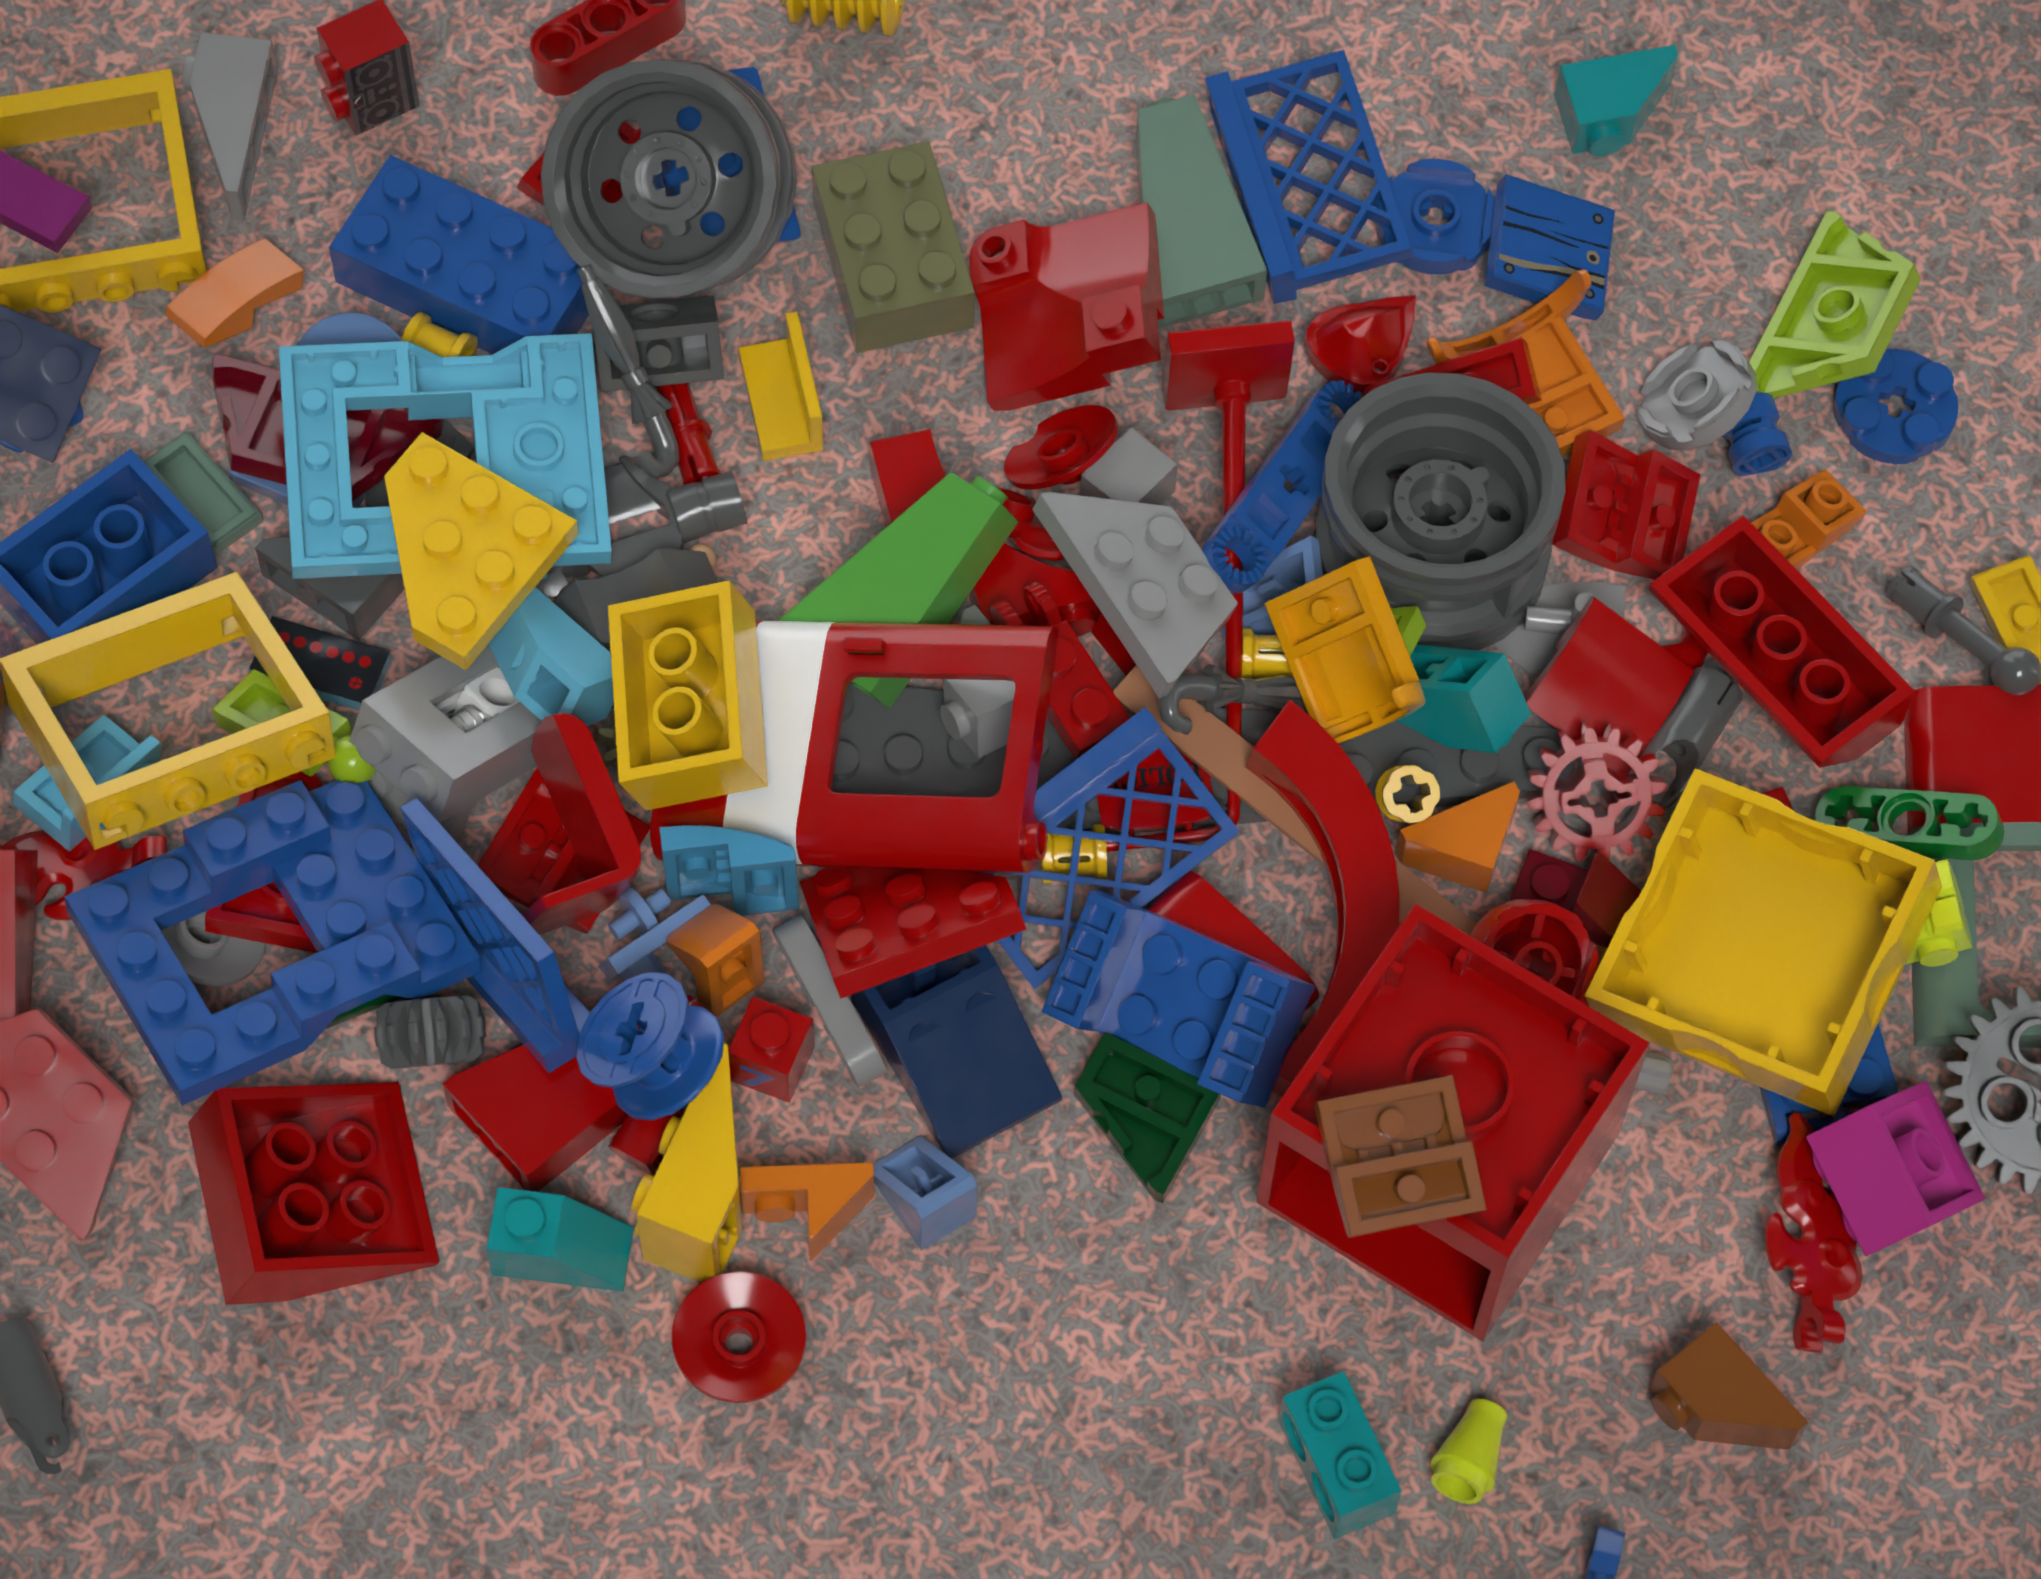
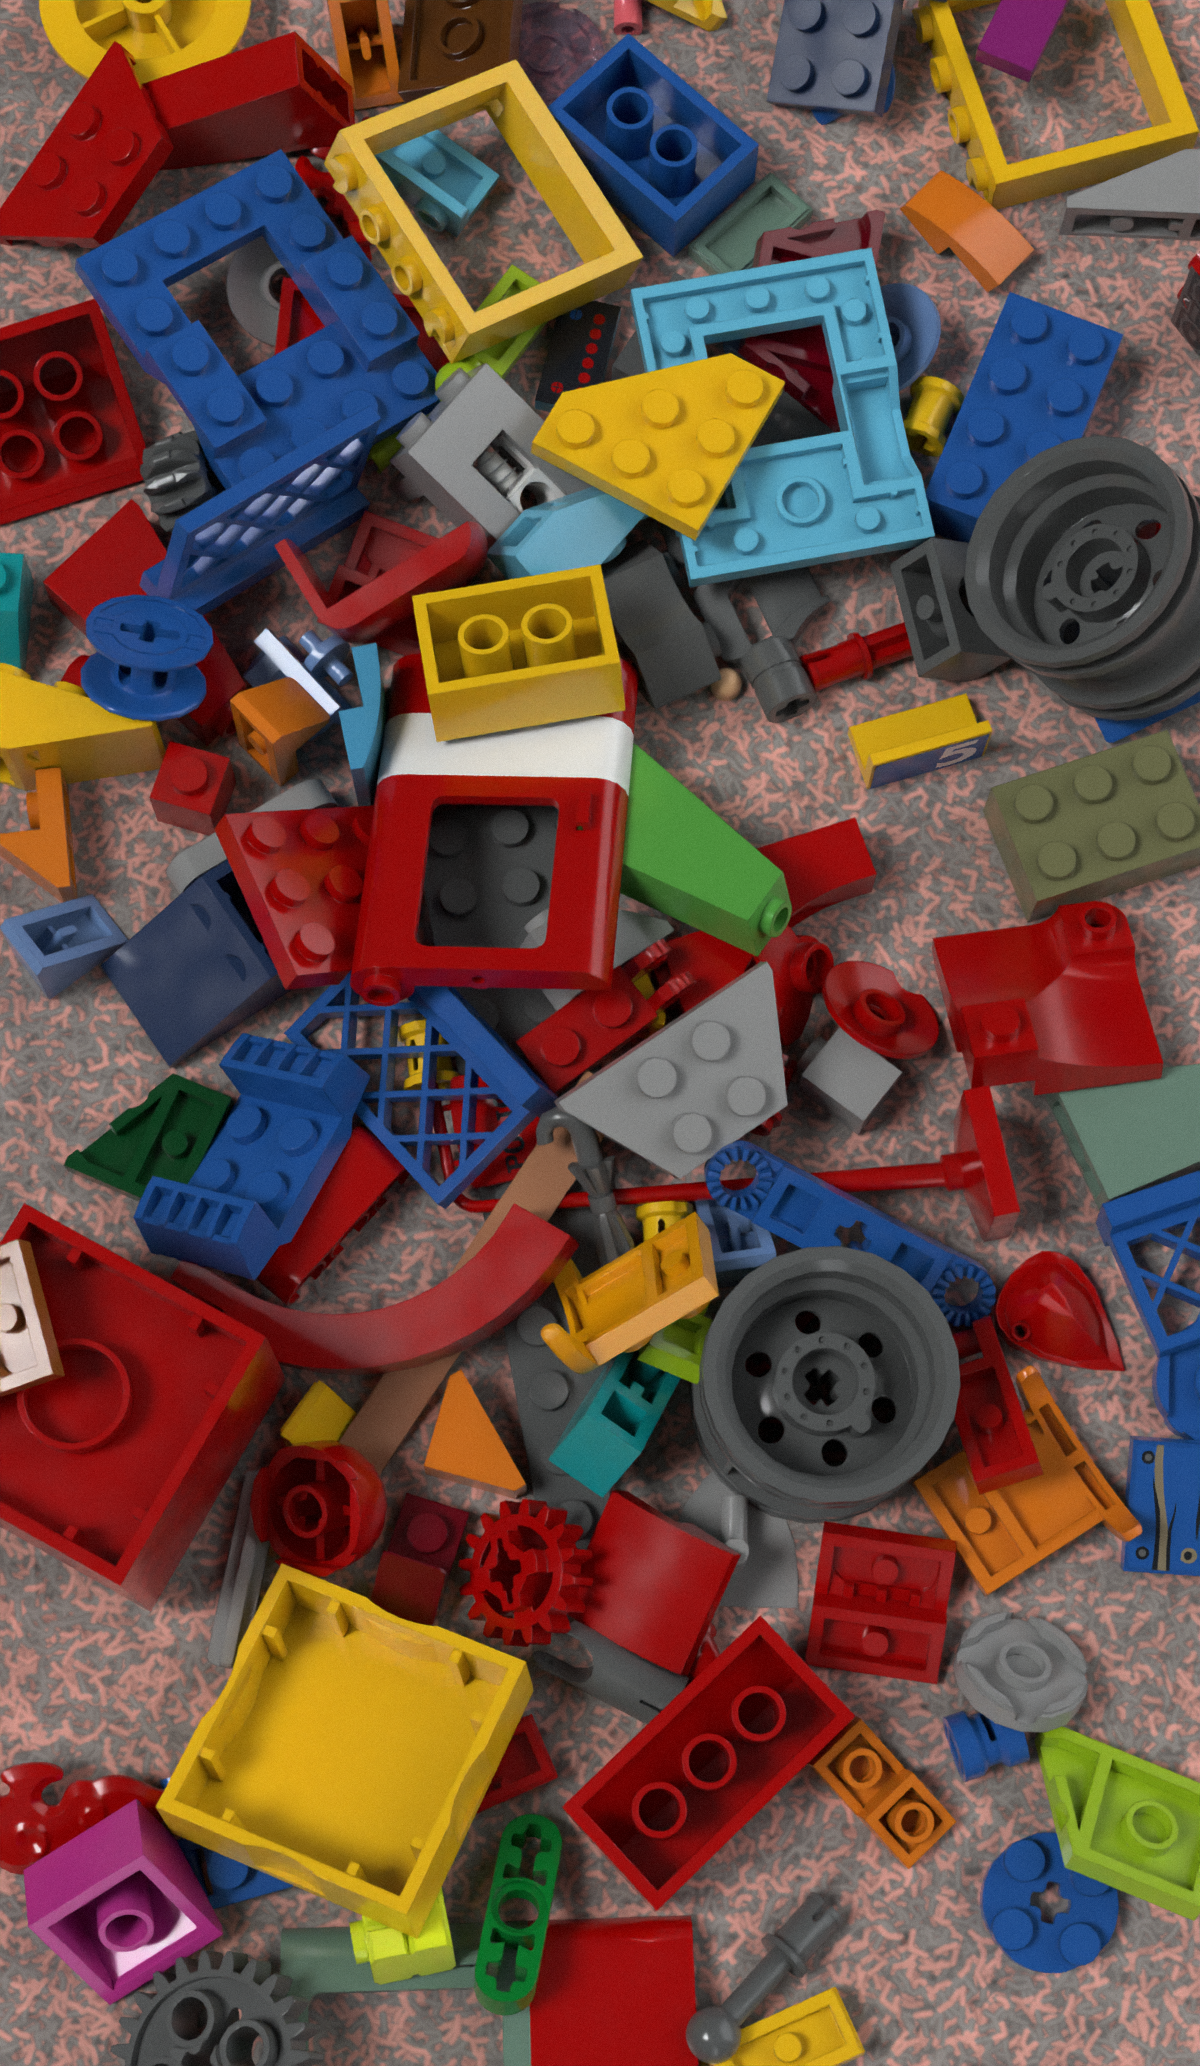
camera: 85 degrees right, 10 degrees up
dark grey piece [577,264,680,478] -> none
yellow bush [1374,765,1440,823] -> none

